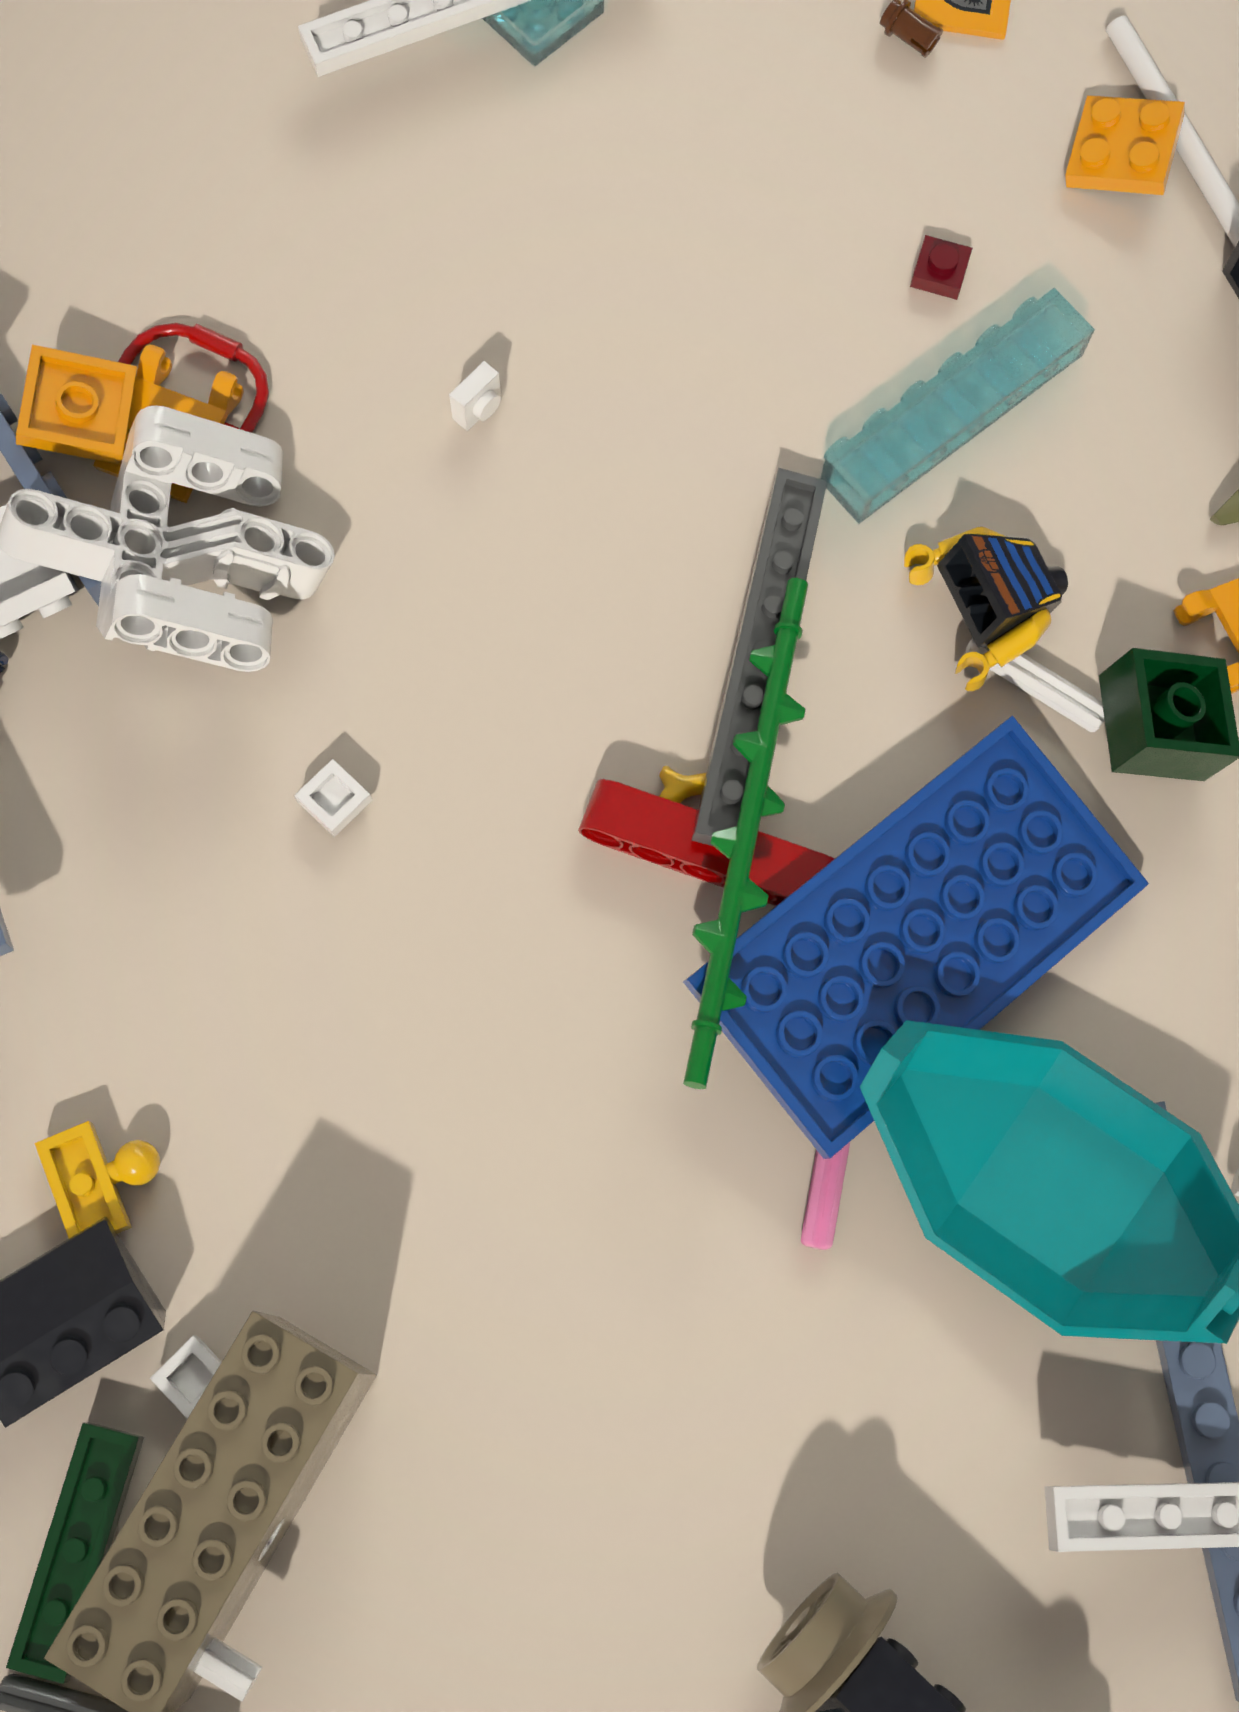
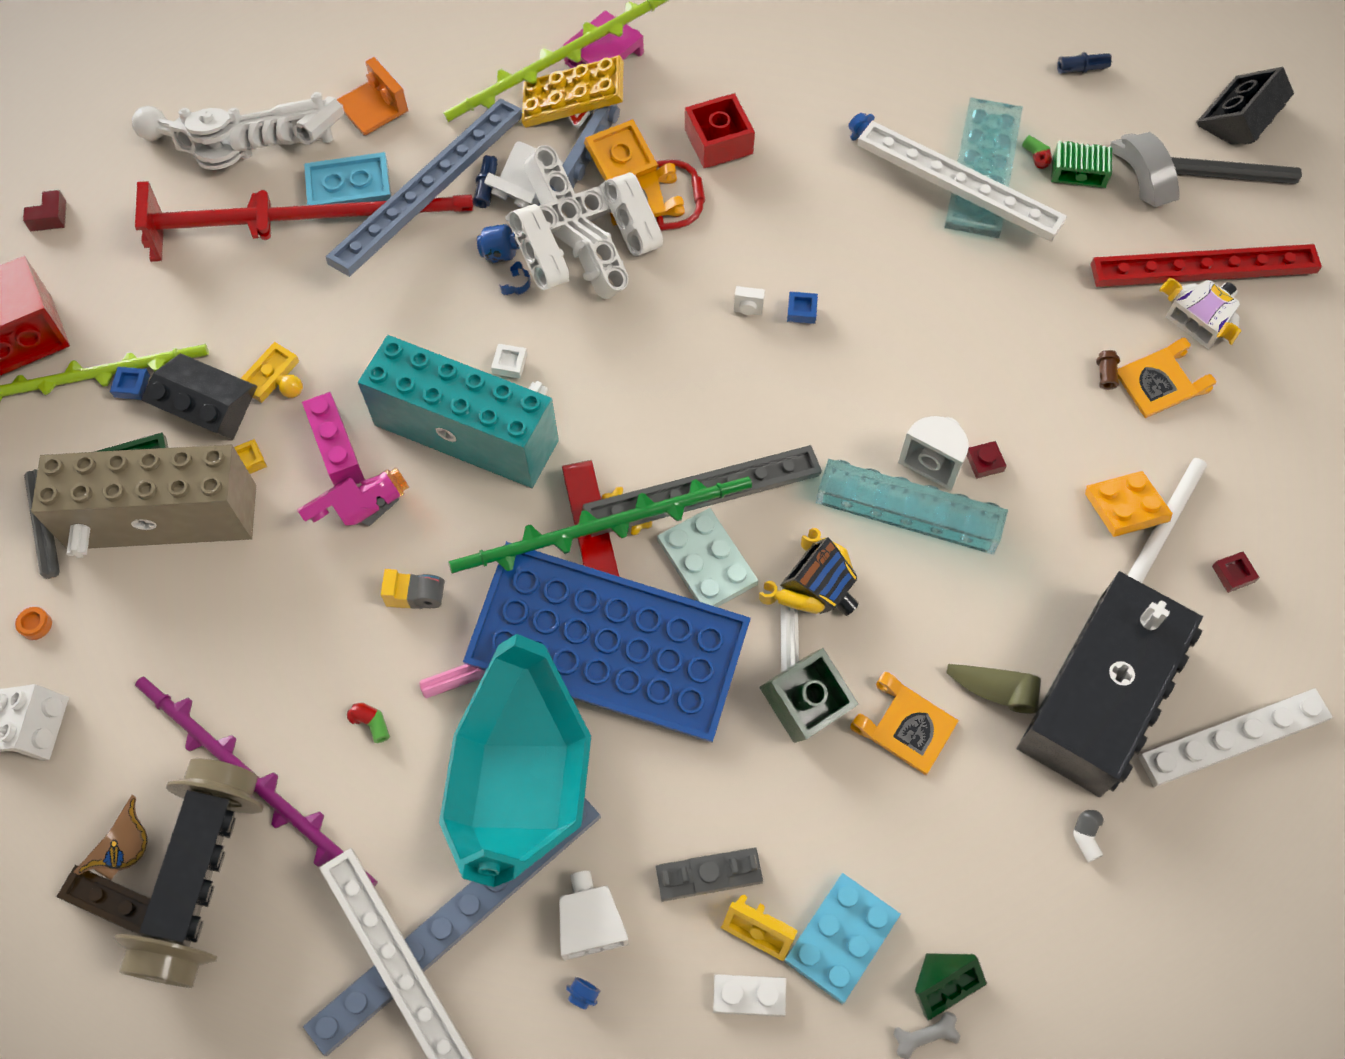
camera: 60 degrees right, 10 degrees down
none -> magenta plant [135,676,378,887]
none -> yellow tile [234,438,267,474]
none -> dark pink plate [297,467,409,526]
none -> dark pink brick [302,392,365,486]
none -> arm [347,702,390,743]
none -> teal piece [357,334,559,489]
none -> leg [380,569,445,609]
none -> blue head [477,224,520,263]
none -> blue piece [499,261,531,295]
none -> light aqua plate [657,508,759,607]
none -> red brick [685,93,755,169]
none -> blue plate [787,292,818,324]
none -> blue plate [848,113,875,141]
none -> white brick [898,416,969,491]

